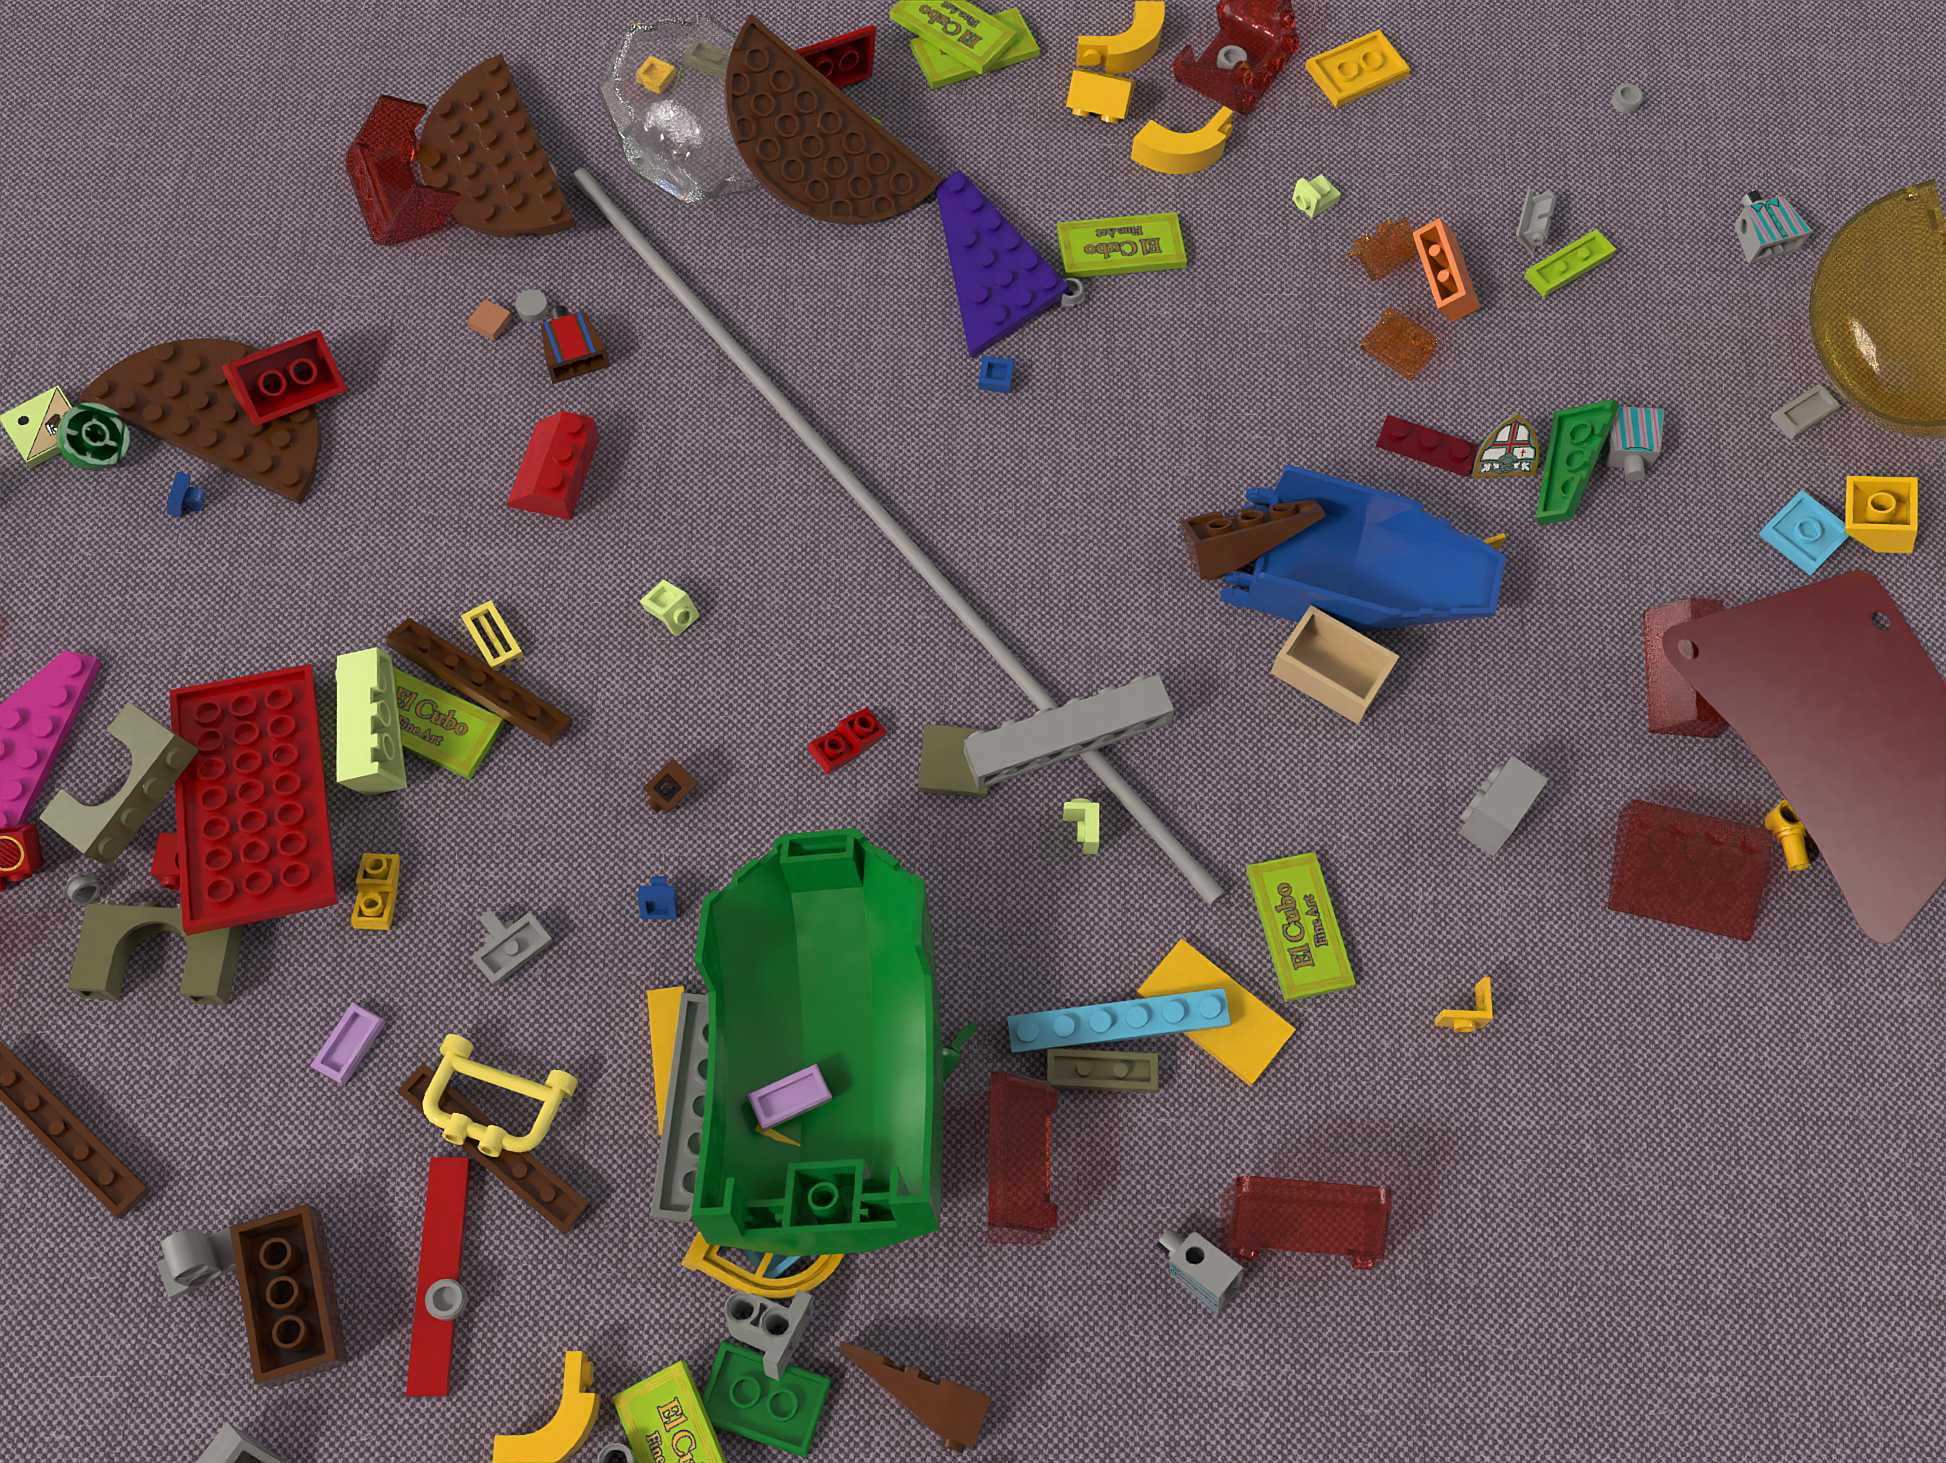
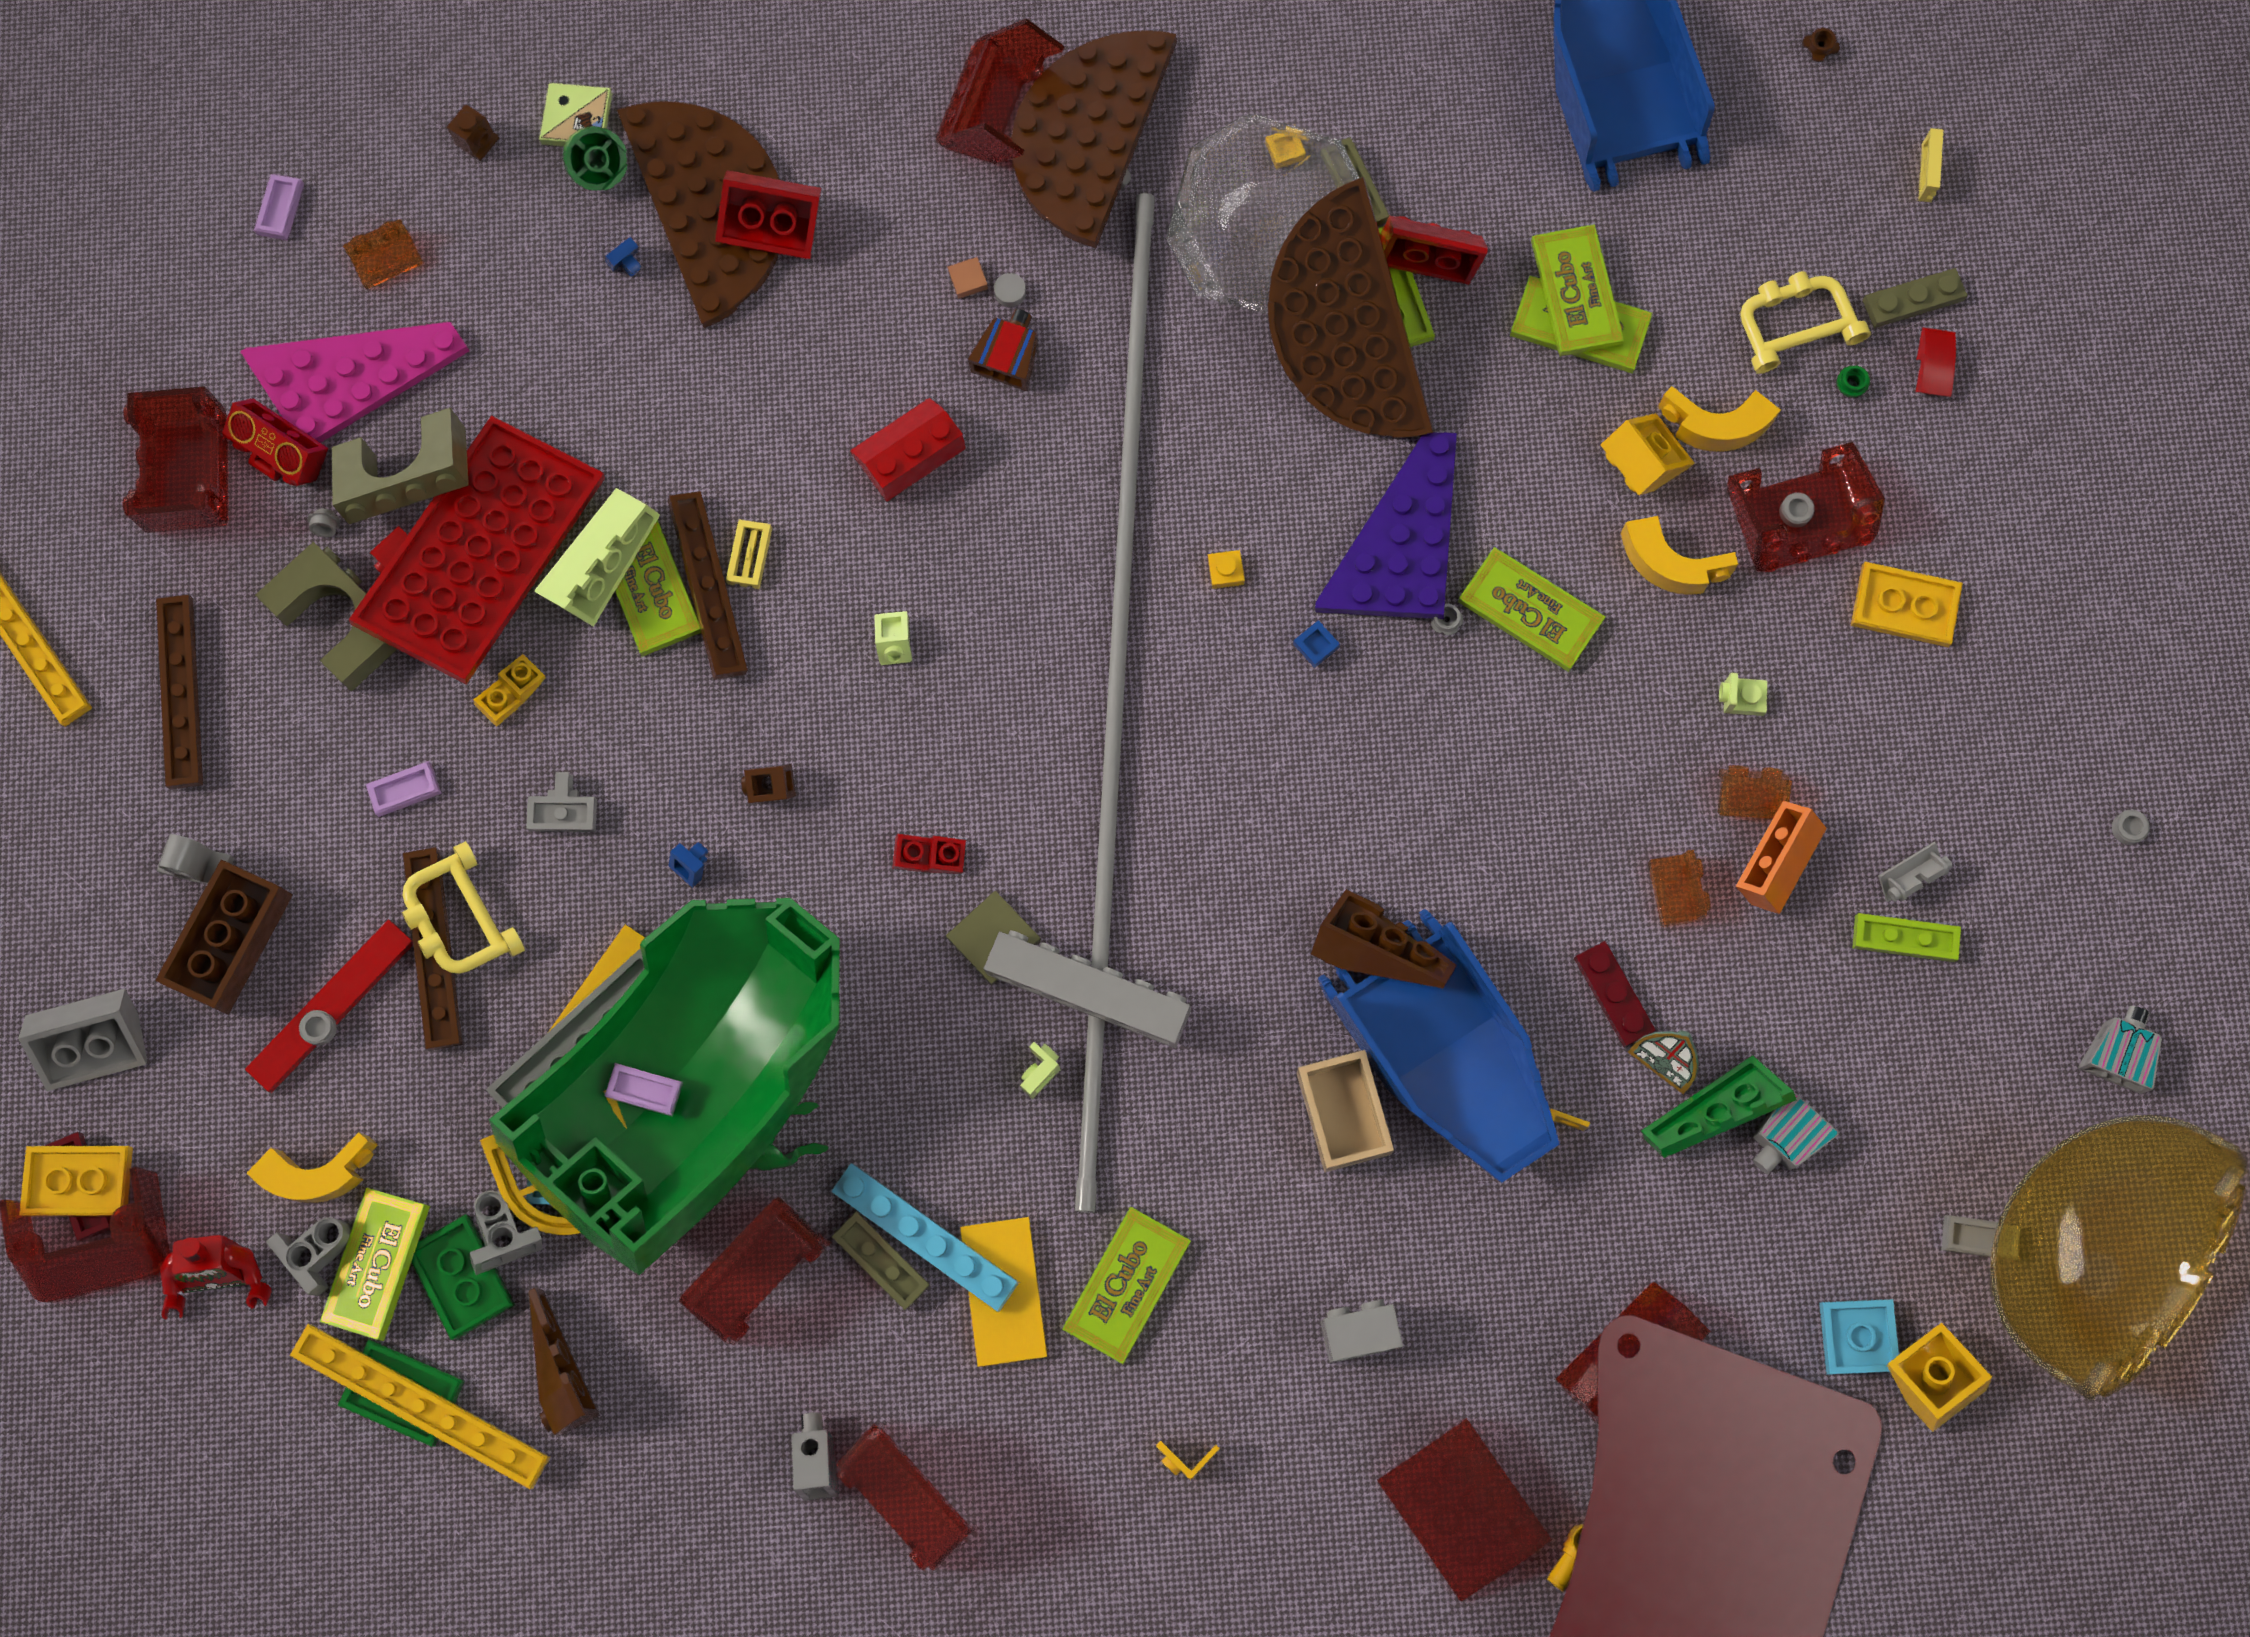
camera: 50 degrees right, 10 degrees up
none -> yellow plate [1208,550,1245,589]

